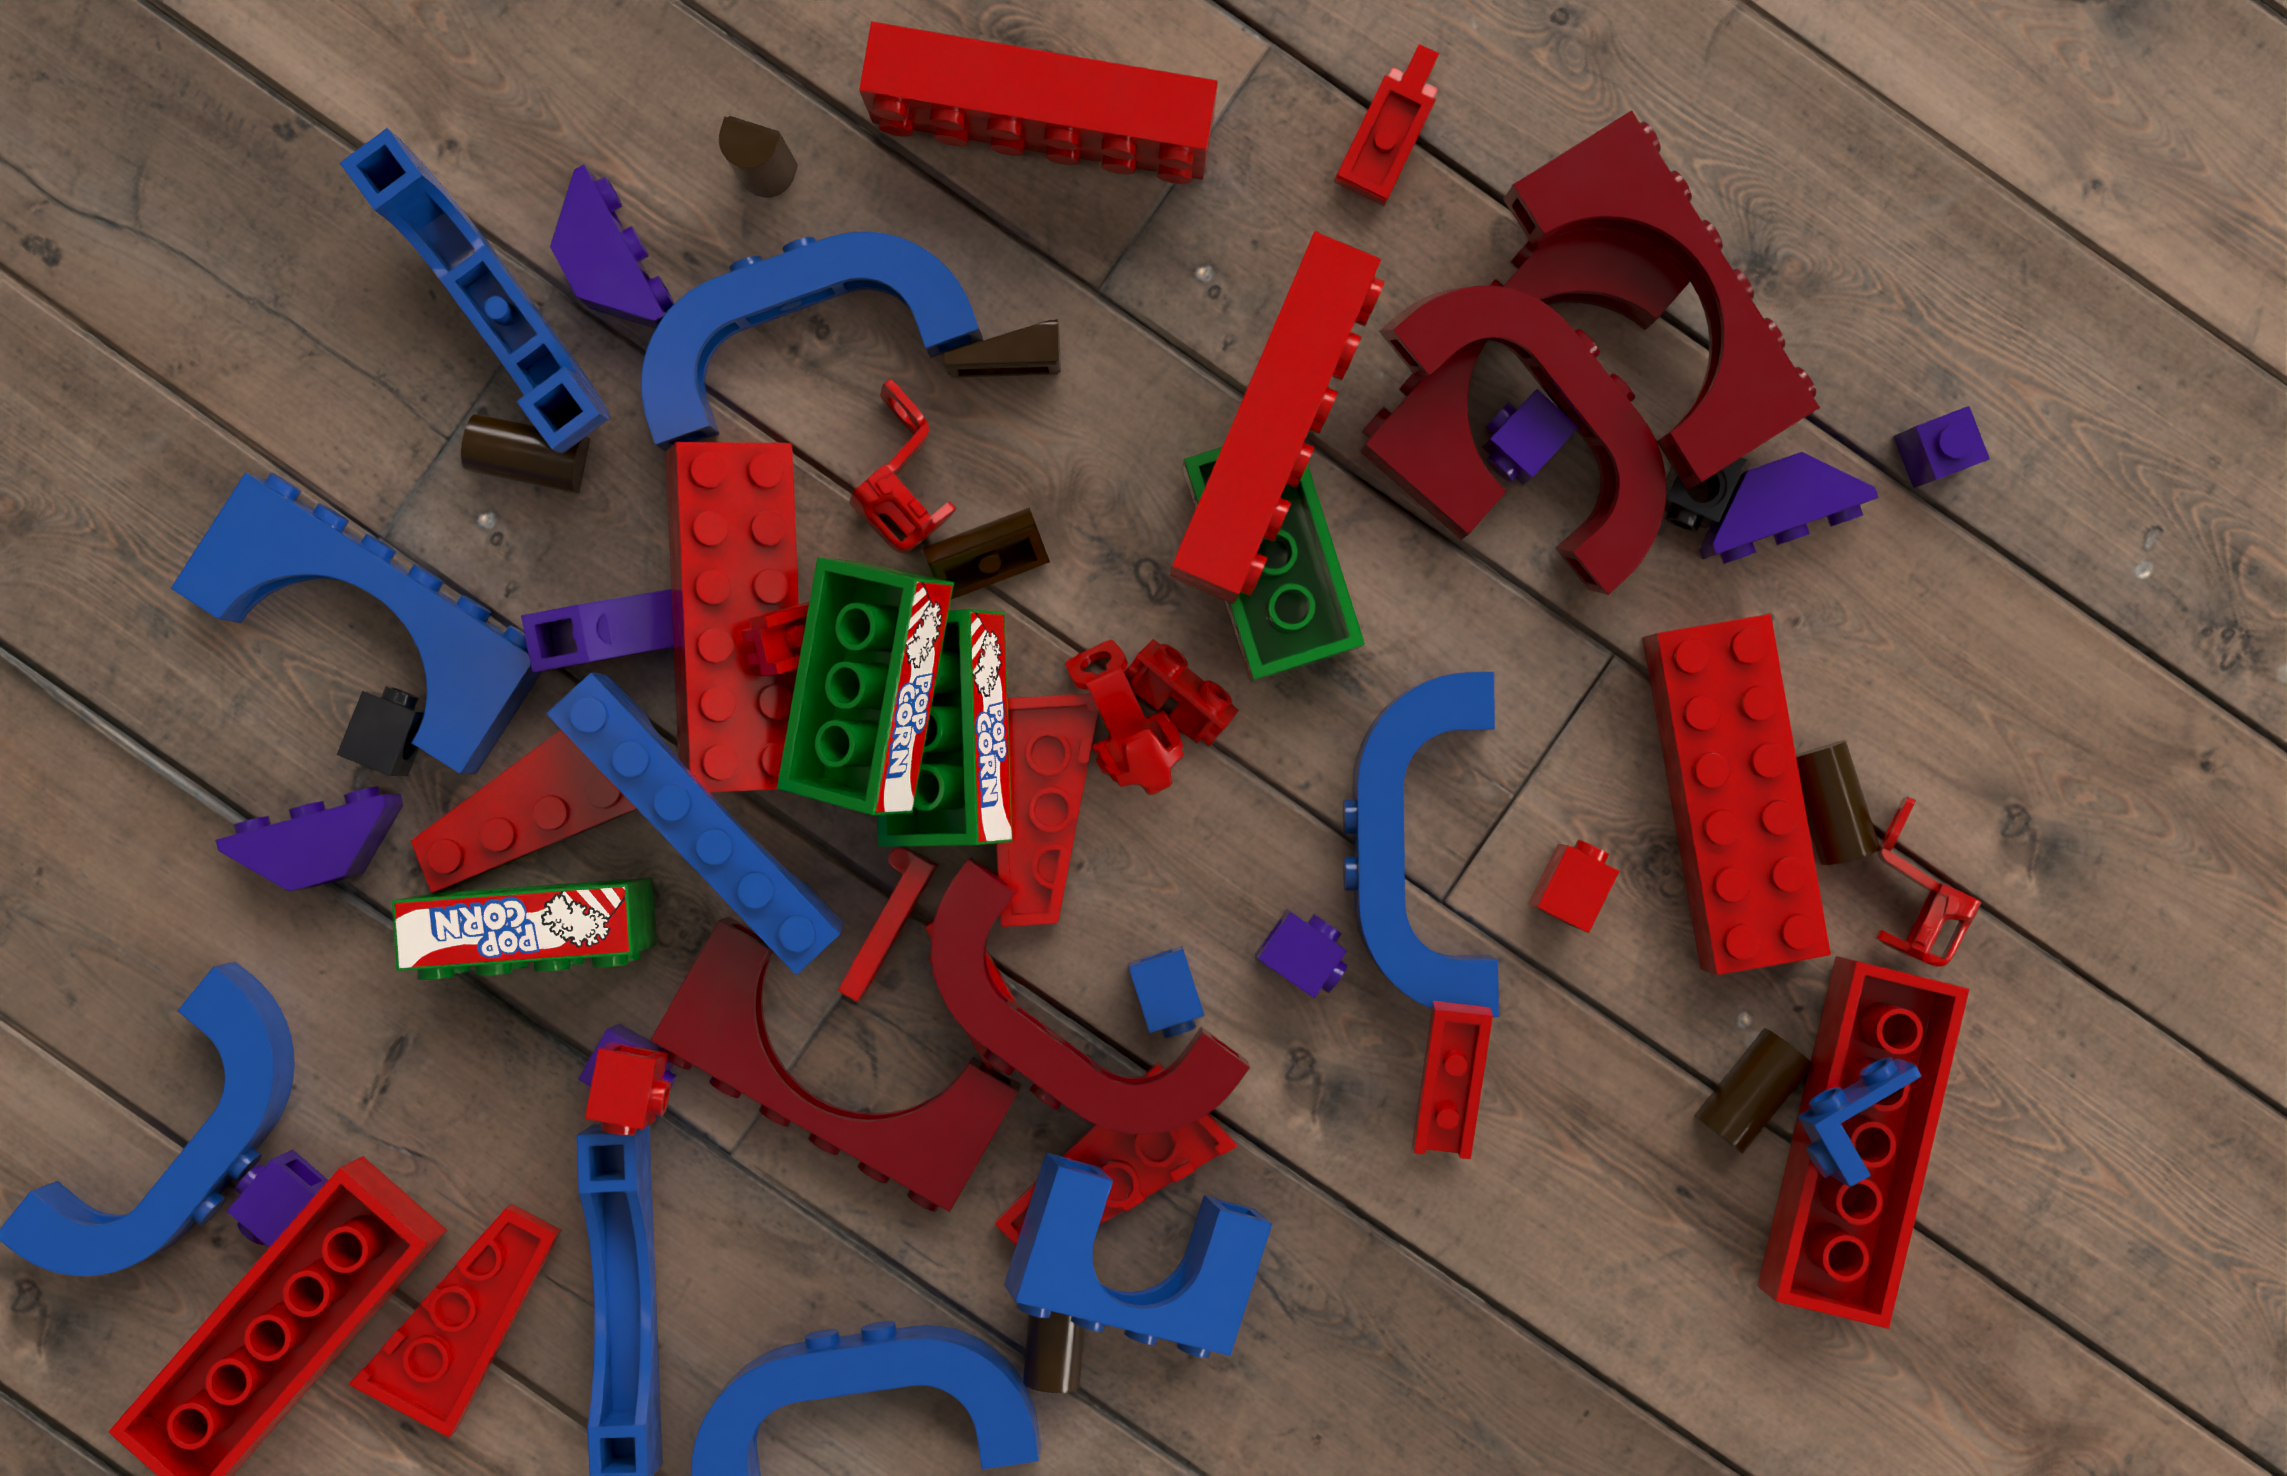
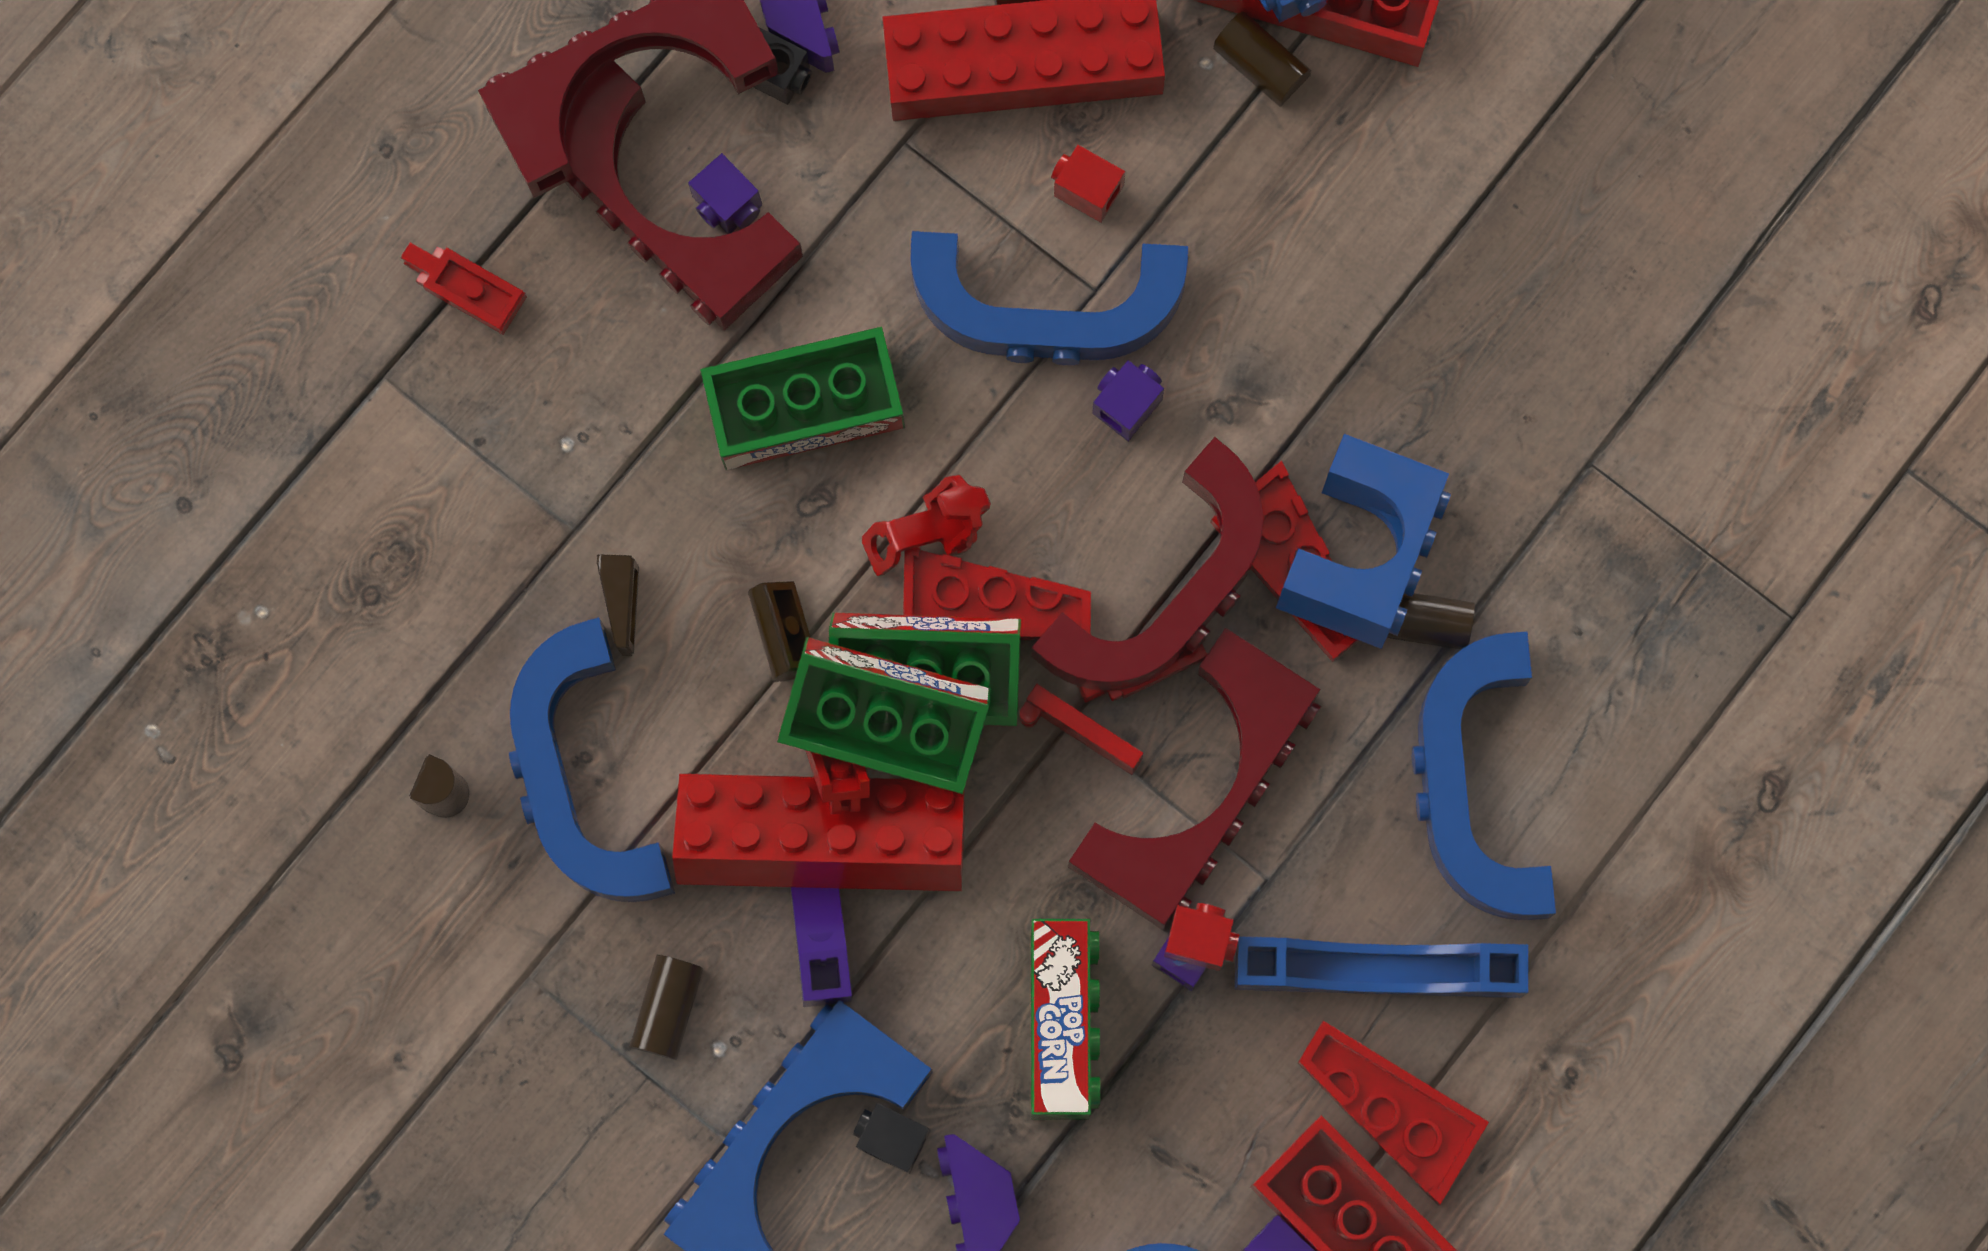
camera: 80 degrees left, 10 degrees down
blue arch [340,128,610,454] -> none
red wing [410,730,638,893] -> none
blue arch [546,673,845,975] -> none
dark purple slope [550,165,675,329] -> none
red piece [849,379,956,553] -> none
red brick [859,21,1218,184] -> none
red hinge [1124,639,1239,747] -> none
blue brick [1129,946,1205,1038] -> none
red brick [1170,231,1385,604] -> none
dark red arch [1379,286,1666,595] -> none
red hinge [1412,1001,1493,1159] -> none

